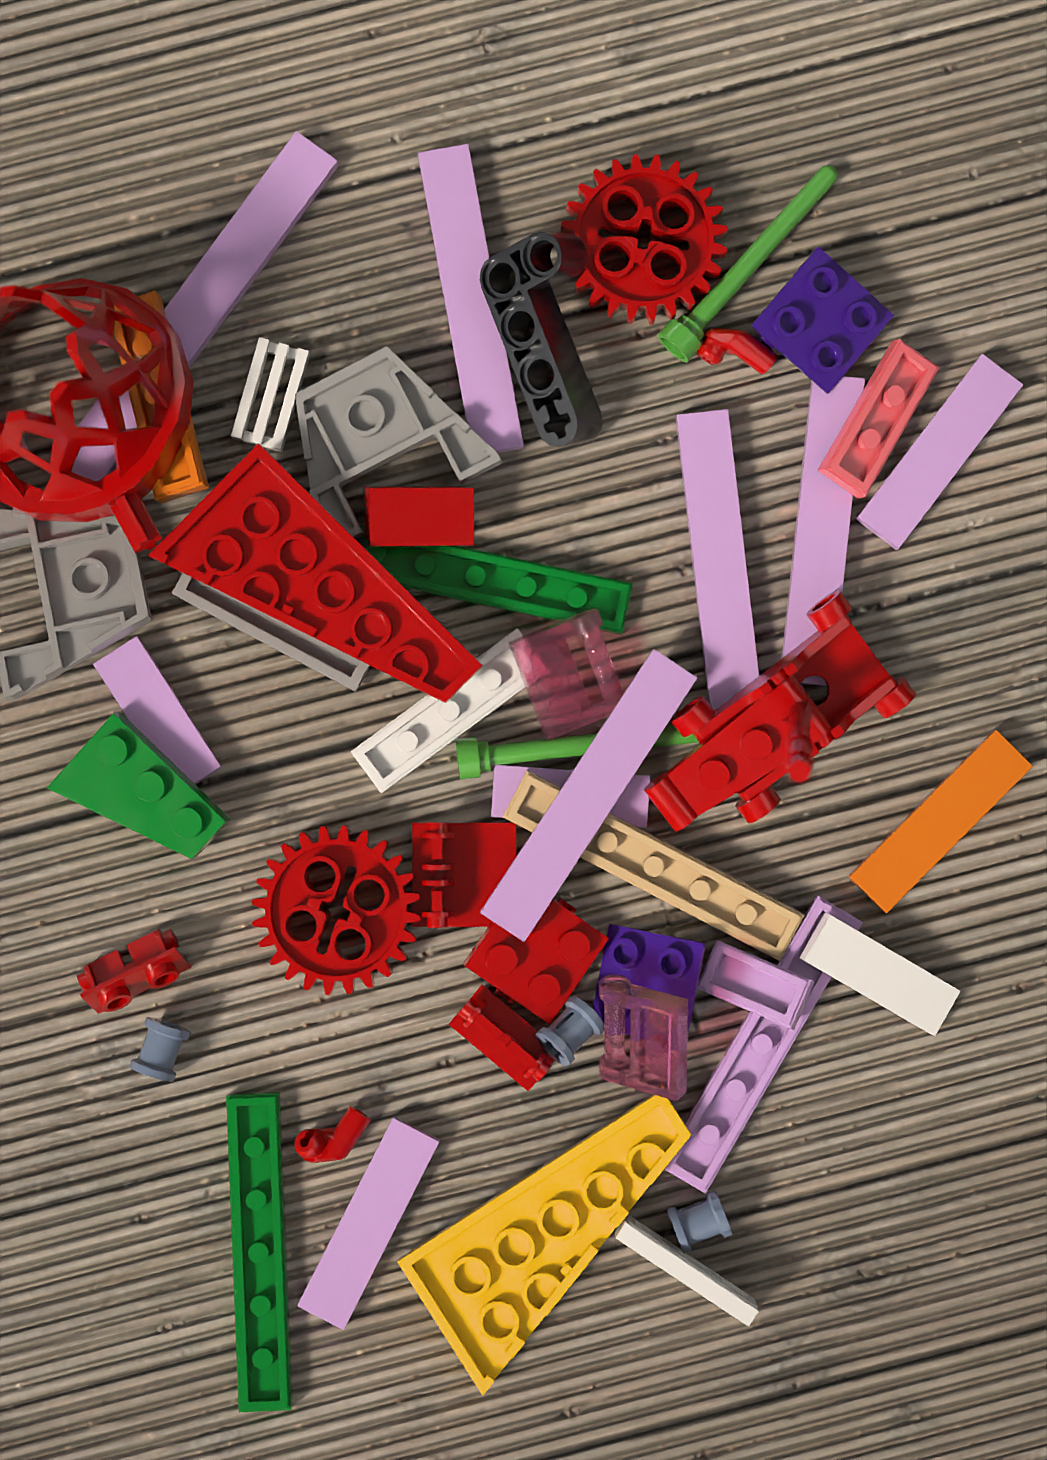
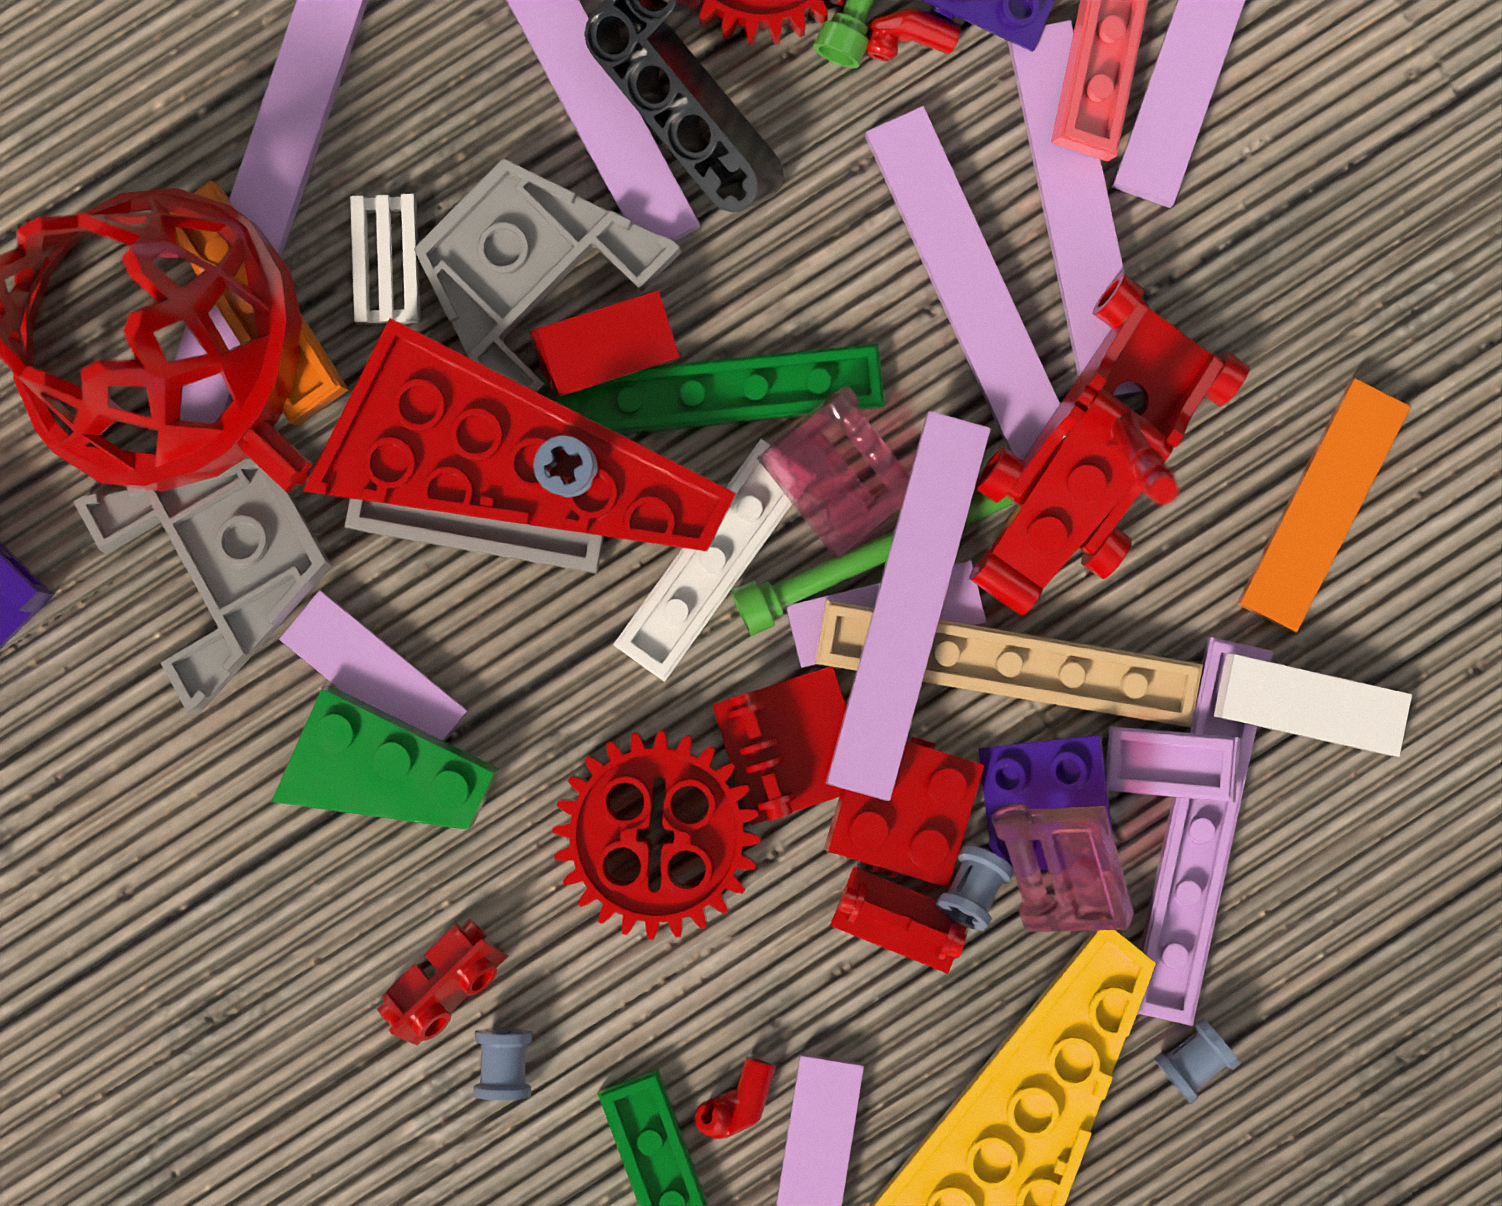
camera: 20 degrees left, 0 degrees up
white tile [614,1214,759,1327] -> none
none -> sand blue bush [533,435,598,498]

